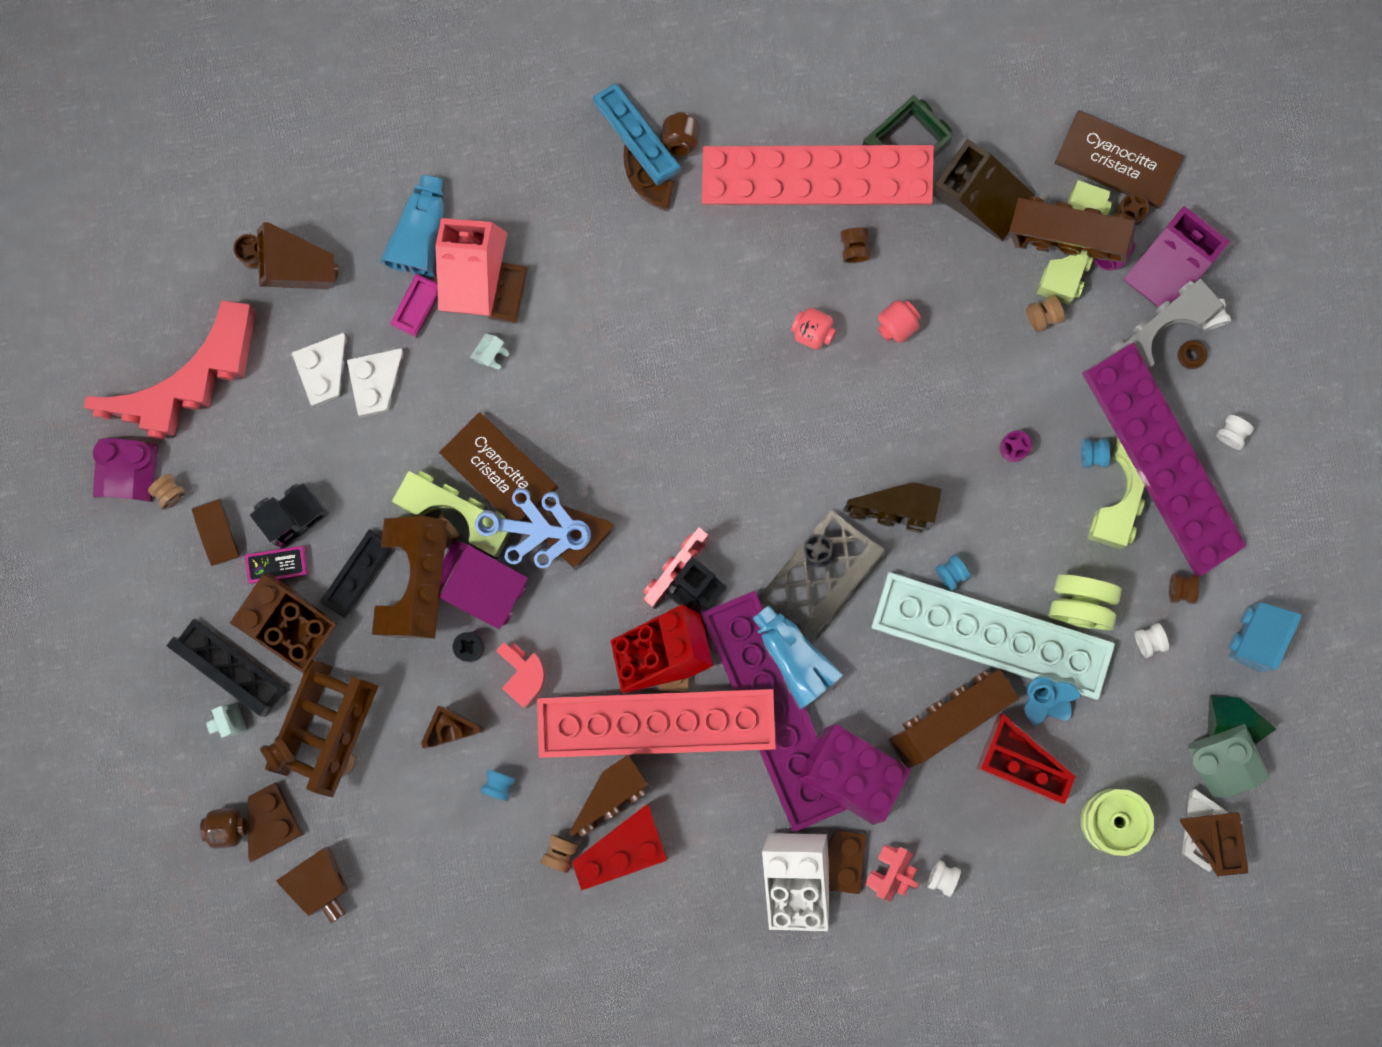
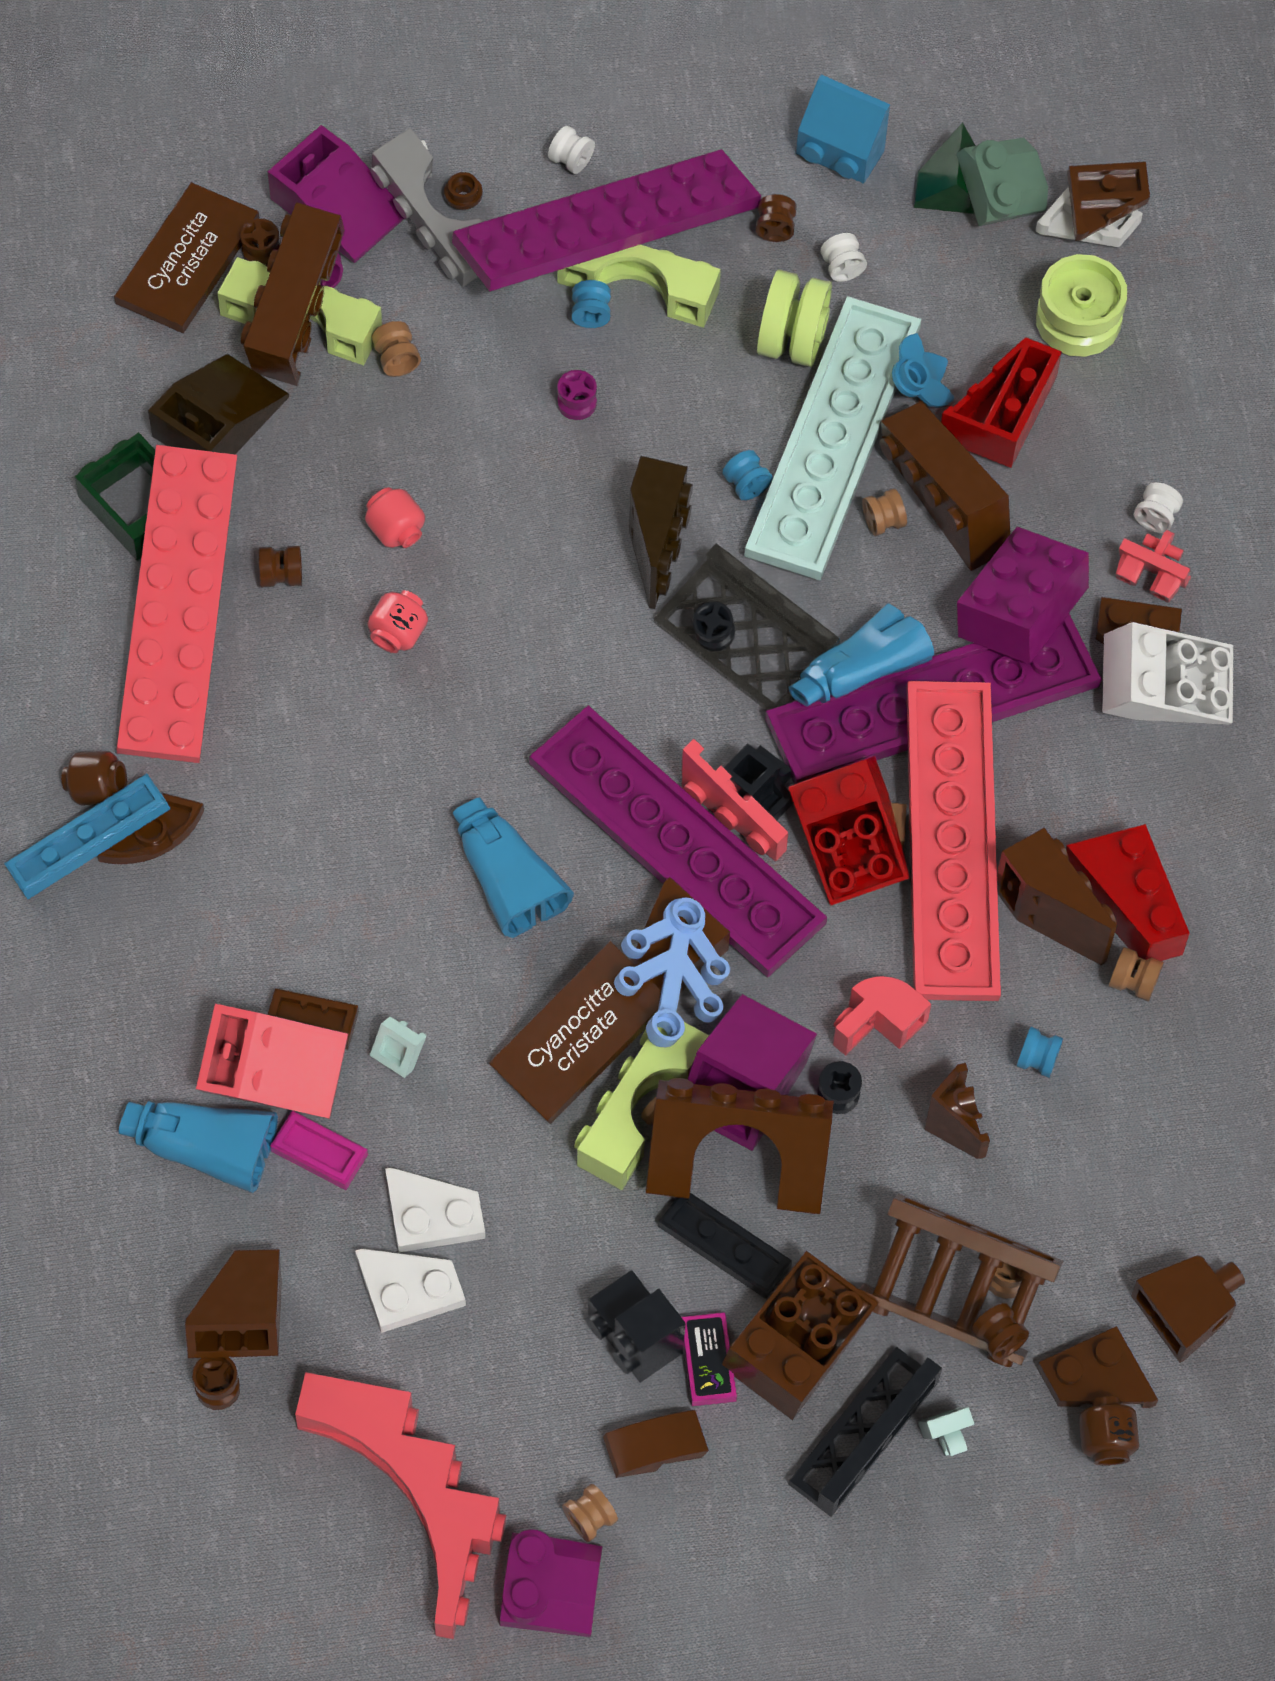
camera: 95 degrees left, 20 degrees down
none -> dark azure piece [453,797,574,938]
none -> magenta plate [529,705,827,978]
none -> medium nougat wheel [862,488,907,536]

